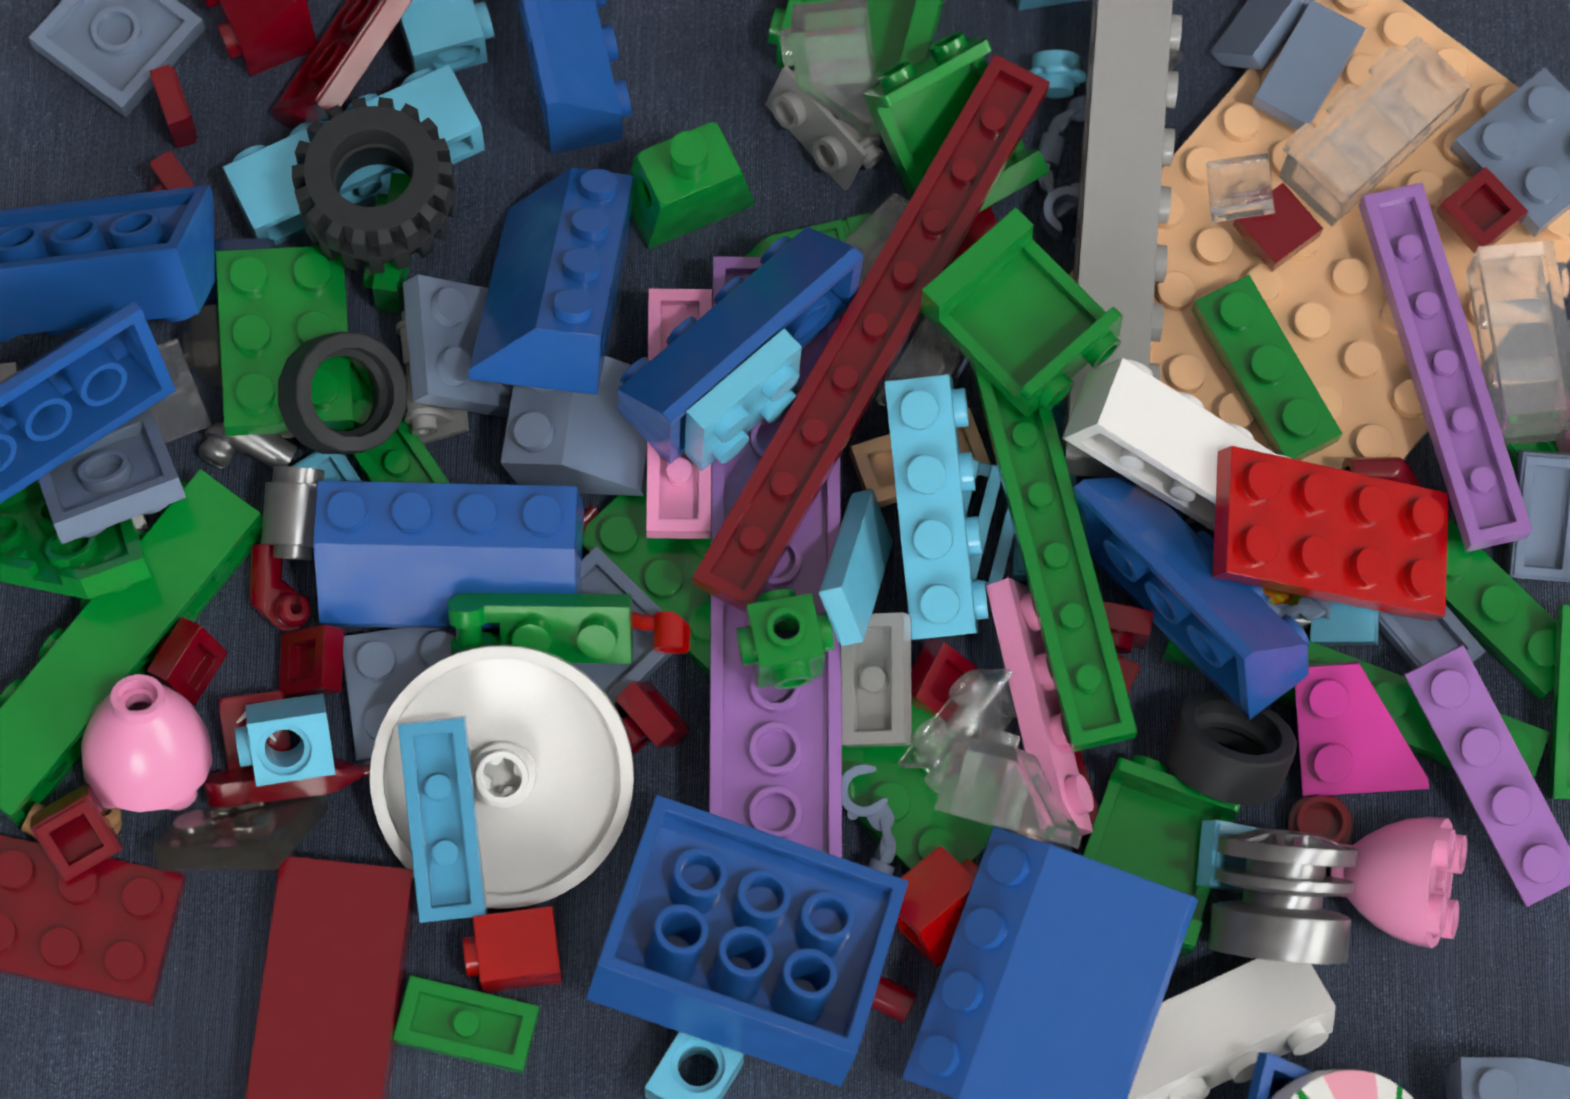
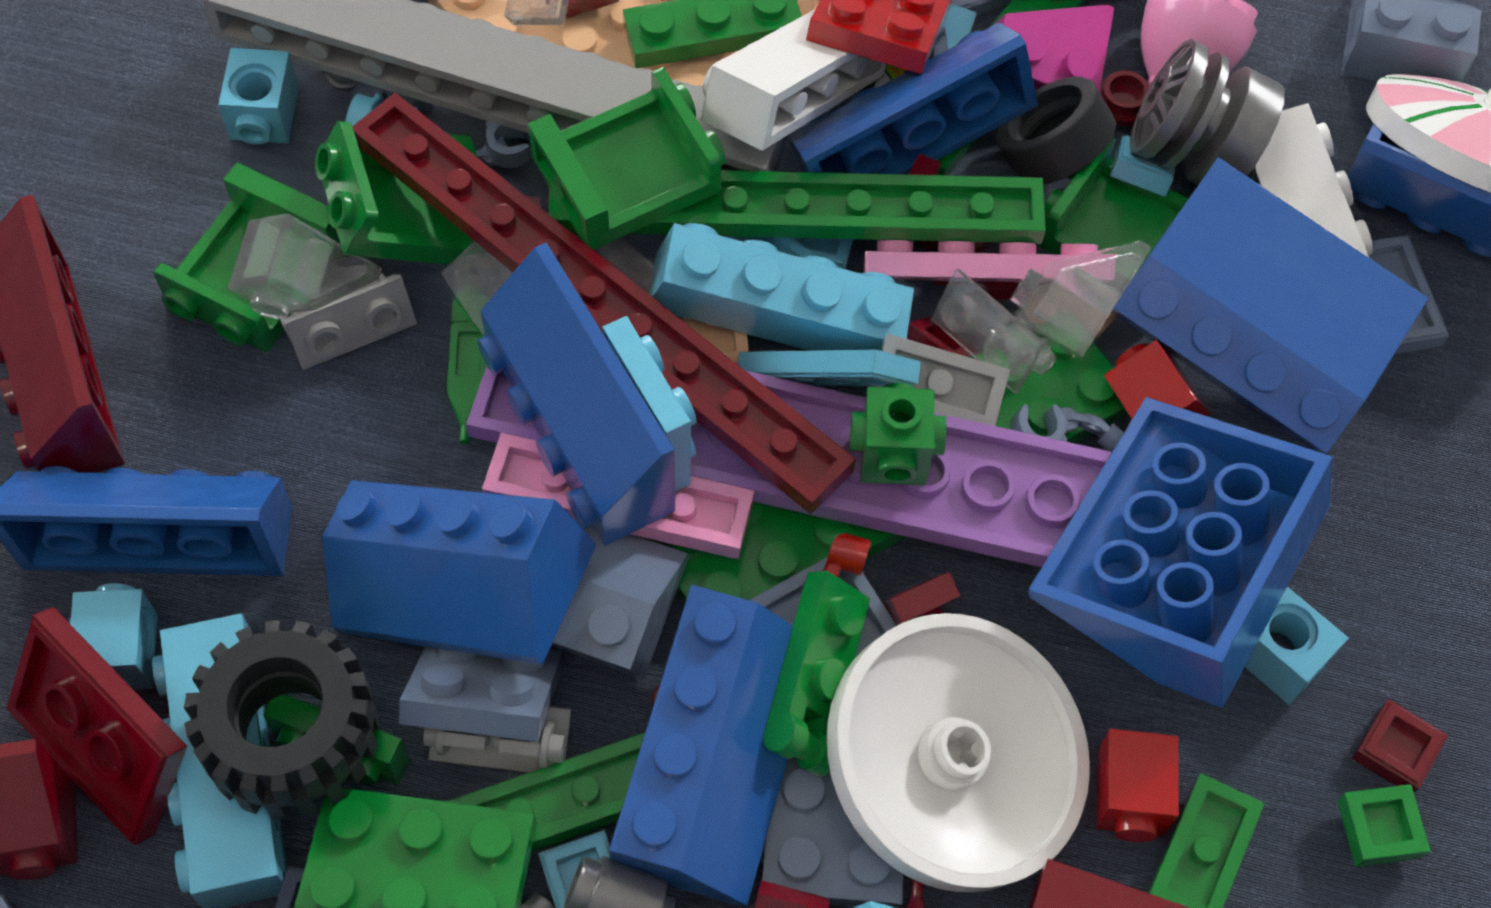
camera: 75 degrees left, 10 degrees down
black tyre [278,332,407,455] -> none
dark azure plate [398,716,487,923] -> none
green torso [629,122,755,250] -> none

